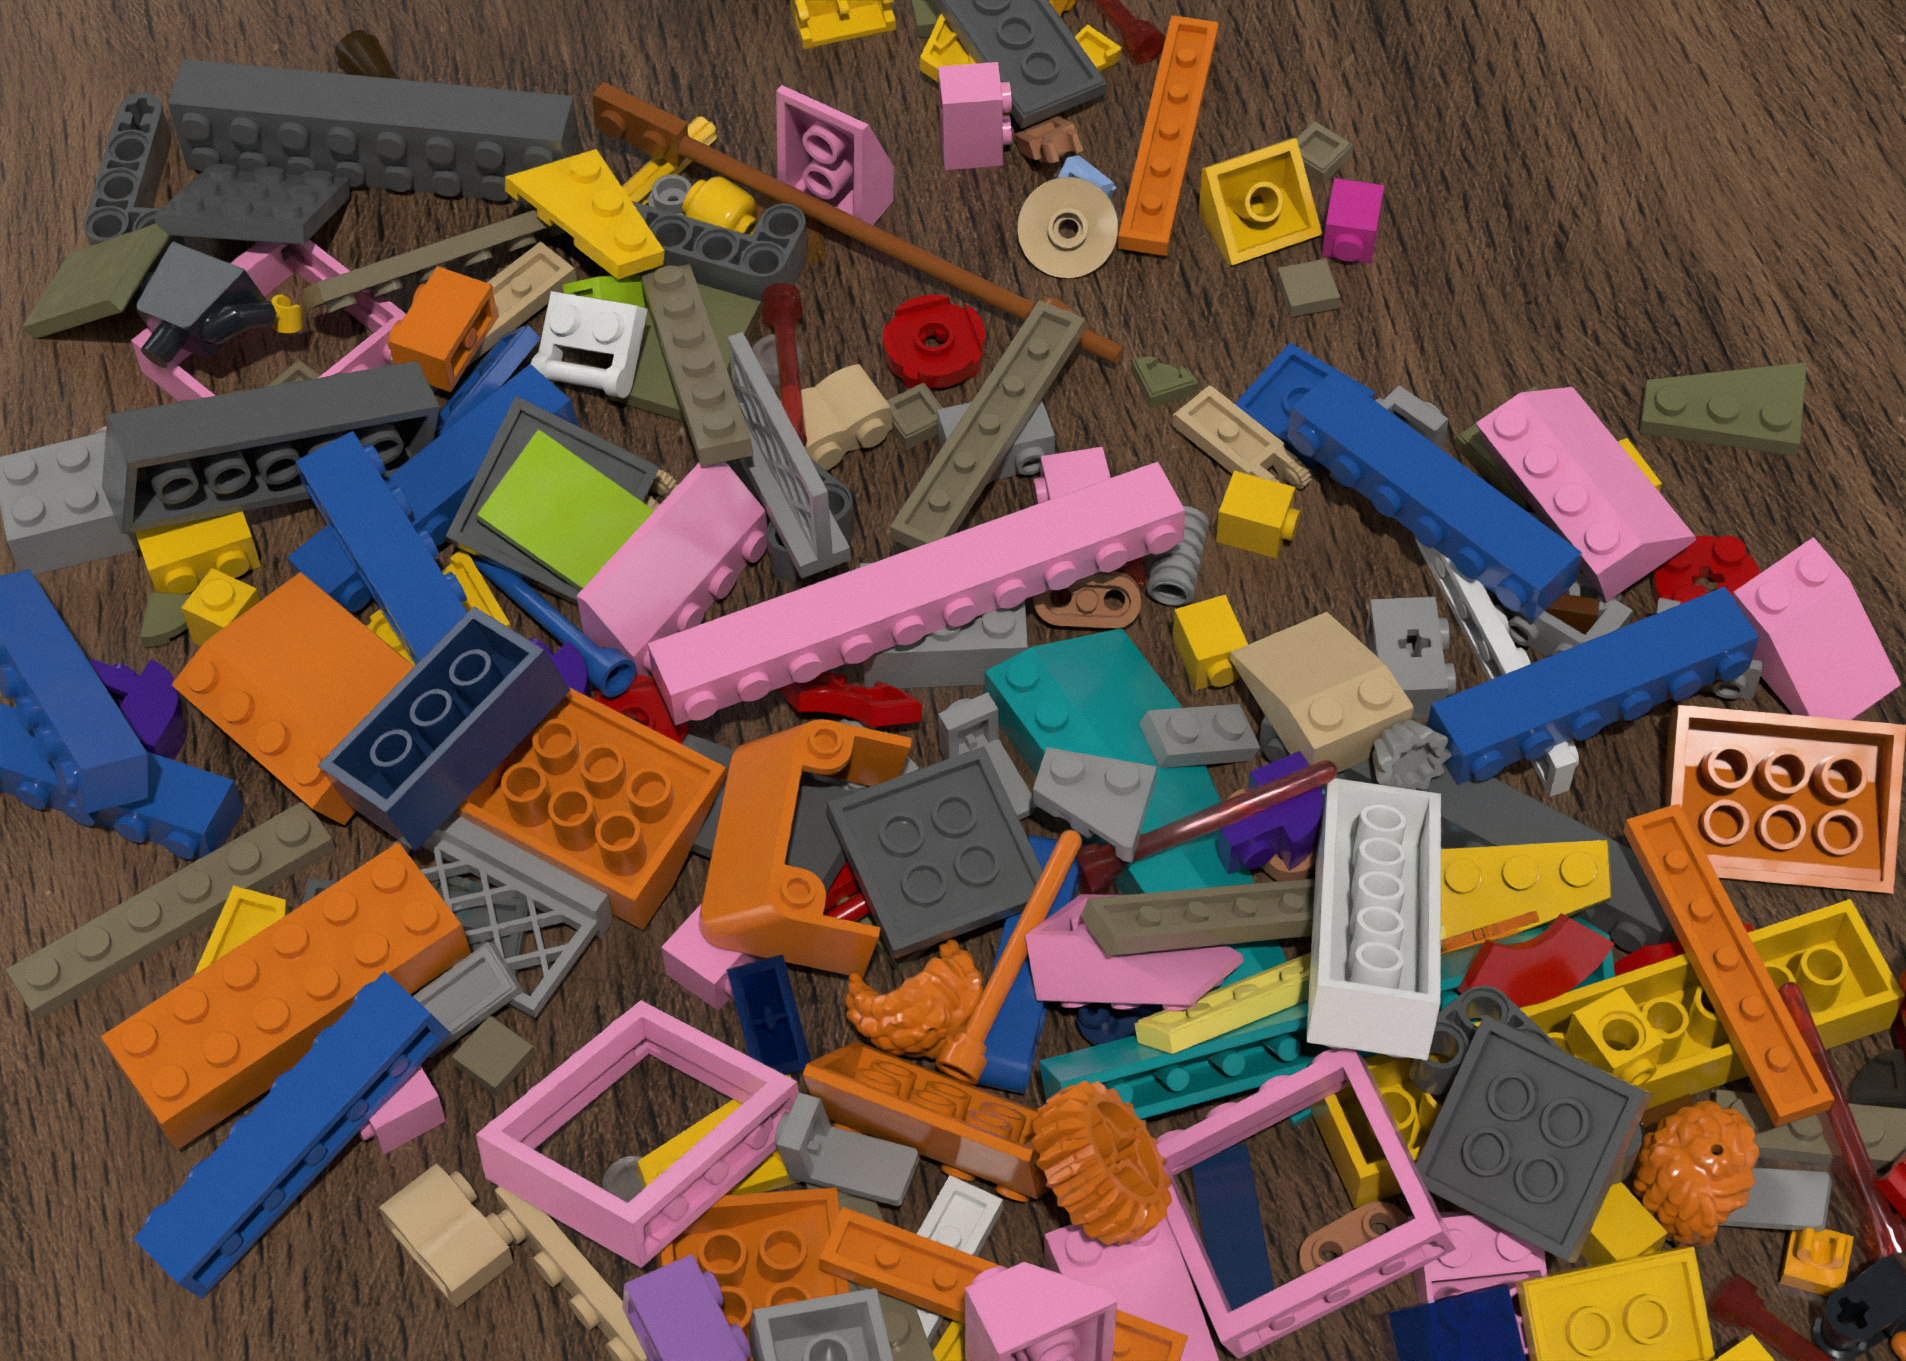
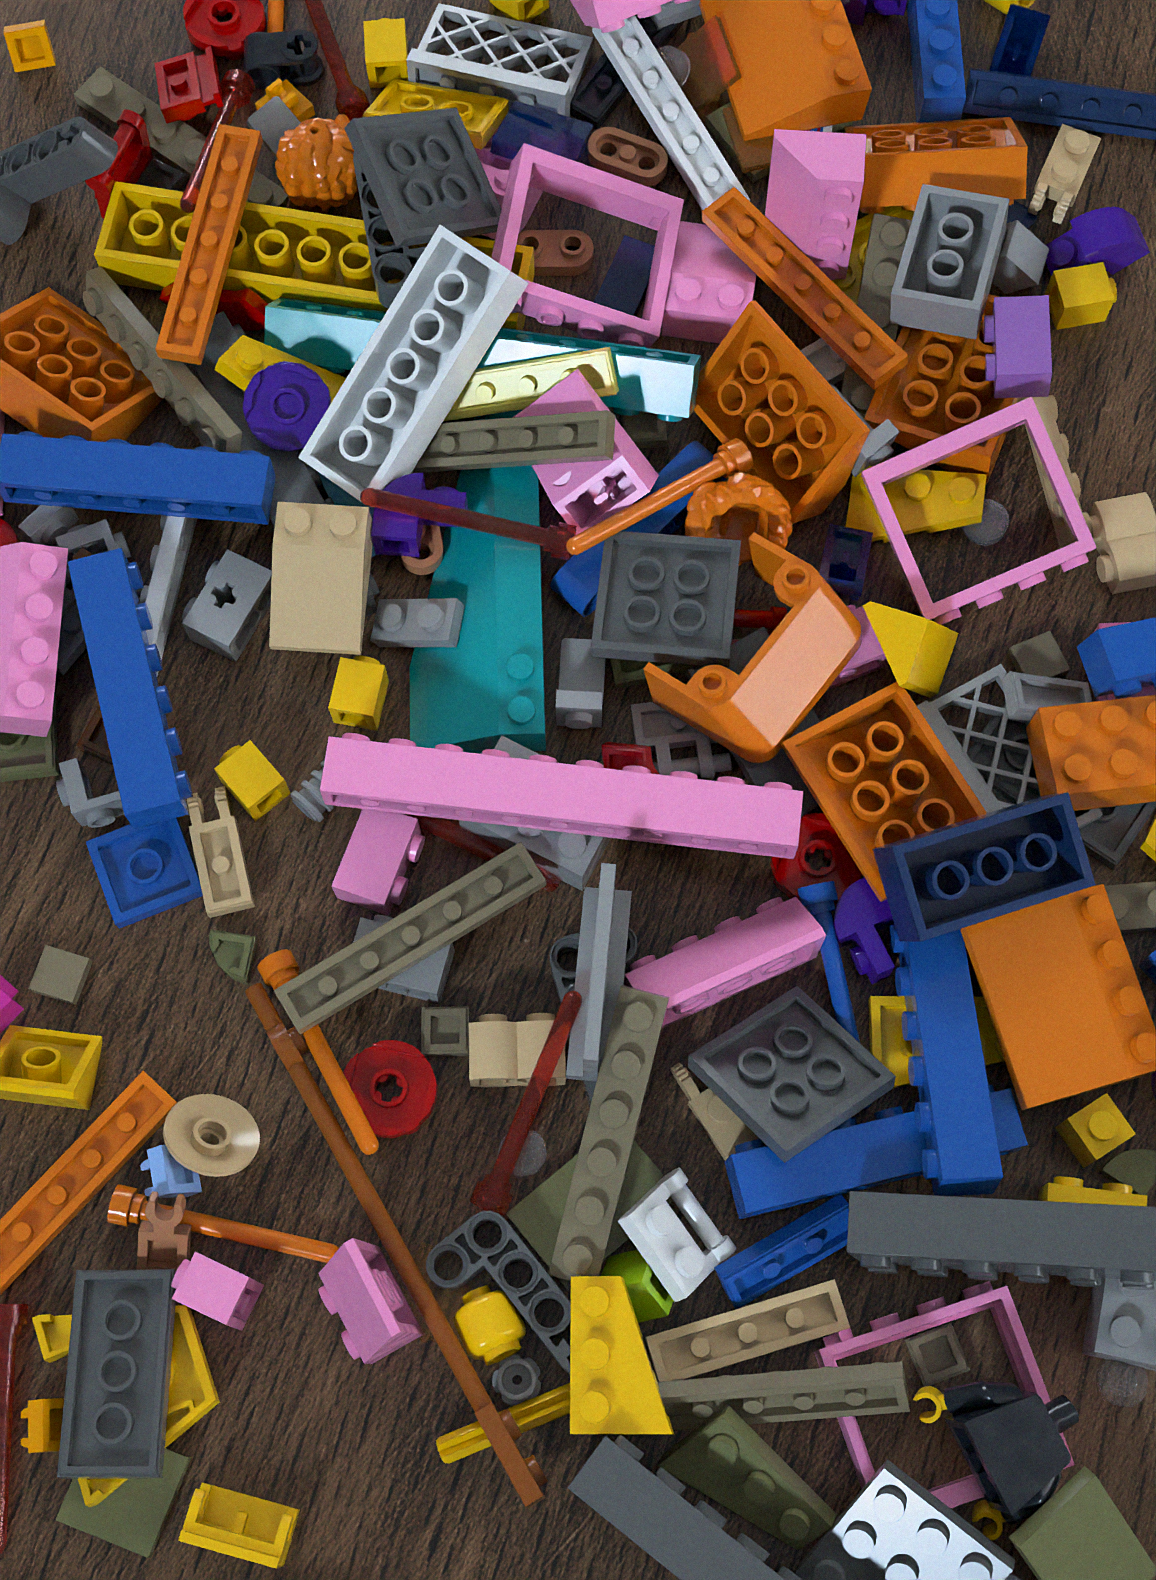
camera: 150 degrees left, 15 degrees up
orange brick [388,266,498,392] -> none
lime tile [476,429,655,591] -> none
orange gear [1032,1080,1172,1246] -> none
light grey wing [1033,747,1157,863] -> none
light grey piece [1372,719,1452,790] -> none
clear orange piece [1441,910,1540,953] -> none
red tile [1457,913,1615,1007] -> none
yellow brick [1565,987,1664,1087] -> none
none -> dark tan plate [83,266,242,453]
none -> orange piece [107,1184,339,1263]
none -> dark purple tile [243,361,332,452]
none -> orange piece [257,949,379,1155]
none -> olive wing [657,1405,837,1550]
none -> yellow slope [862,601,959,698]

